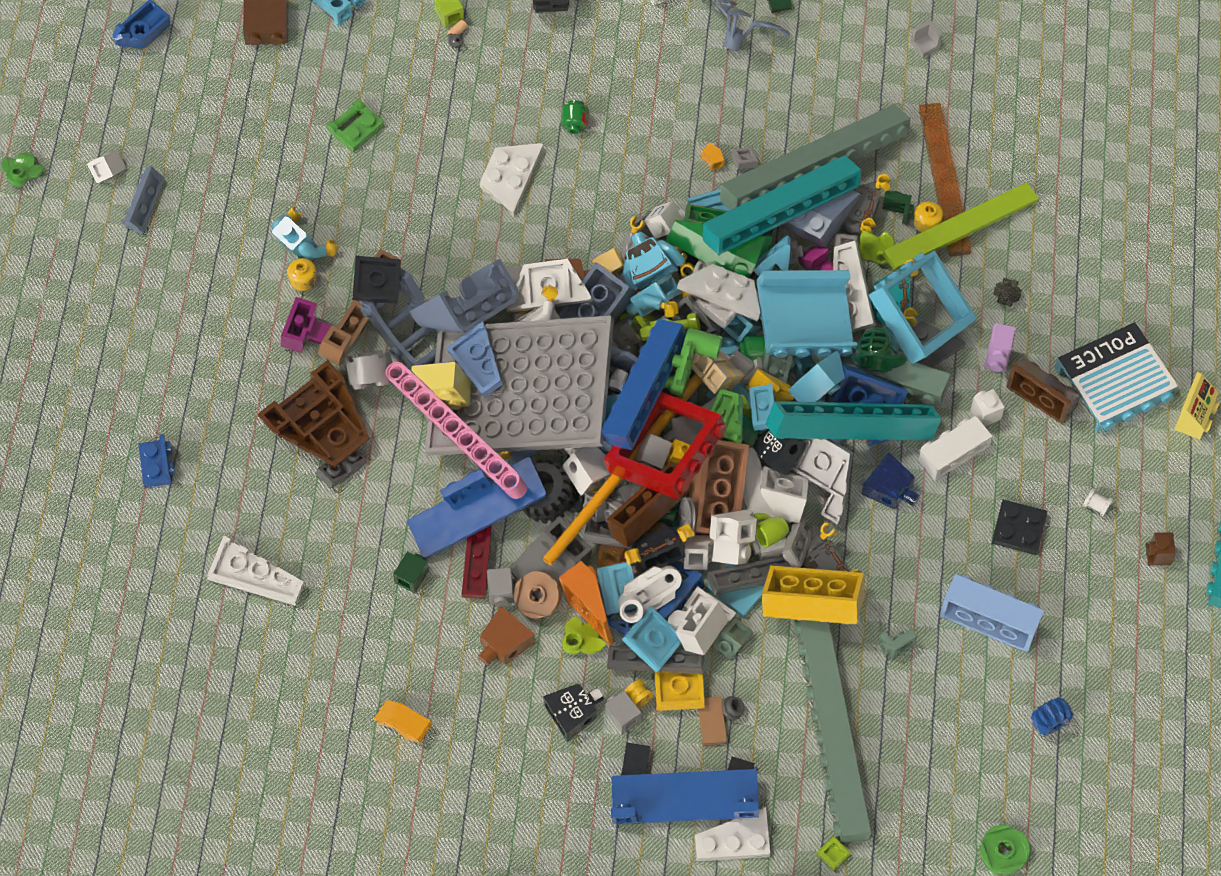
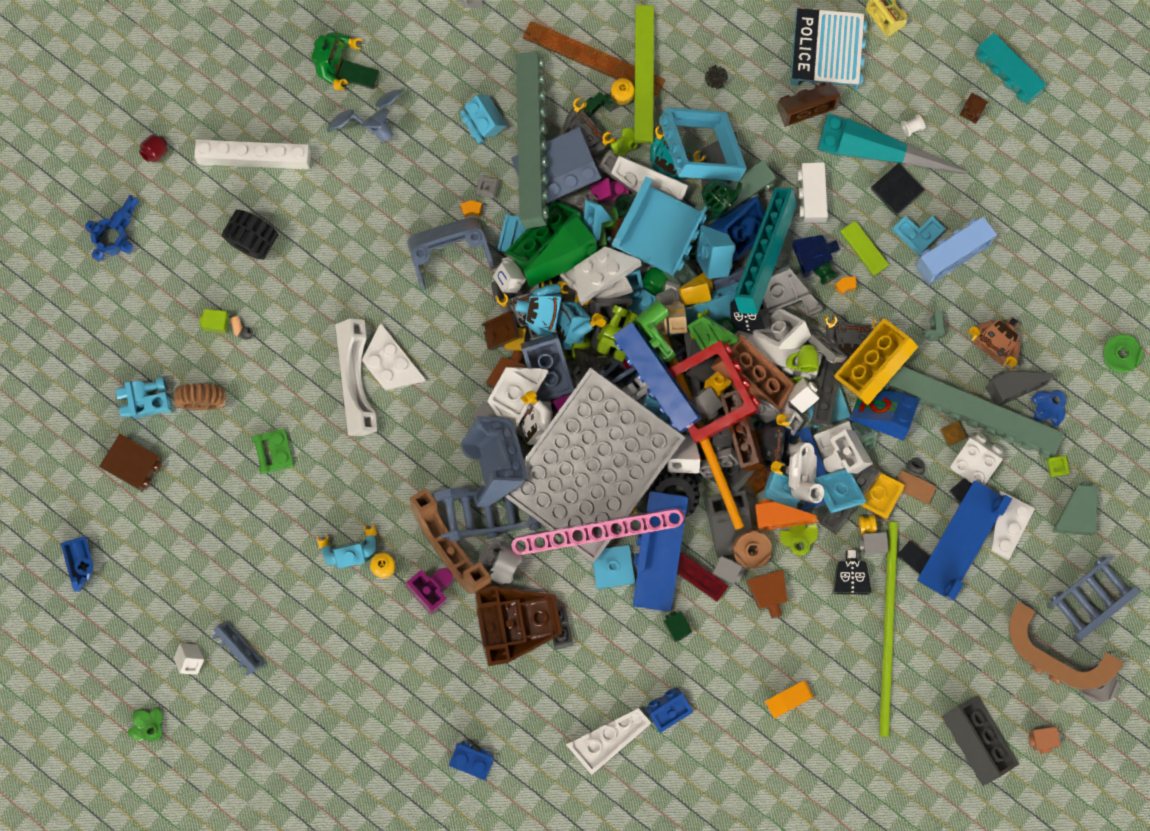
camera: 55 degrees left, 15 degrees up
black plate [352,255,401,304] -> none
light yellow slope [412,362,471,410] -> none
medium blue wing [446,321,503,398] -> none
green head [560,100,589,134] -> none
teal brick [702,155,861,255] -> none
white brick [710,510,757,544] -> none
medium azure plate [749,384,775,431] -> none
white brick [970,389,1005,426] -> none
lavender brick [984,323,1016,372] -> none
blue gear [1031,697,1074,735] -> none
none -> medium nougat gear [174,383,226,411]
none -> white arch [335,319,377,436]
none -> sand blue windscreen [407,217,494,291]
none -> medium azure brick [460,95,507,144]
none -> reddish brown plate [482,311,520,350]
none -> medium azure plate [593,545,635,589]
none -> blue bracket [645,688,693,733]
none -> dark green wheel [814,262,838,285]
none -> teal plate [817,113,968,174]
none -> light orange piece [834,277,857,296]
none -> lime tile [840,221,889,277]
none -> blue slope [849,391,920,441]
none -> lime piece [879,522,898,737]
none -> medium azure plate [892,216,946,256]
none -> pearl gold plate [940,421,967,447]
none -> white bracket [951,432,1006,486]
none -> torso [966,317,1020,371]
none -> dark grey slope [986,371,1055,406]
none -> blue plate [1031,390,1066,426]

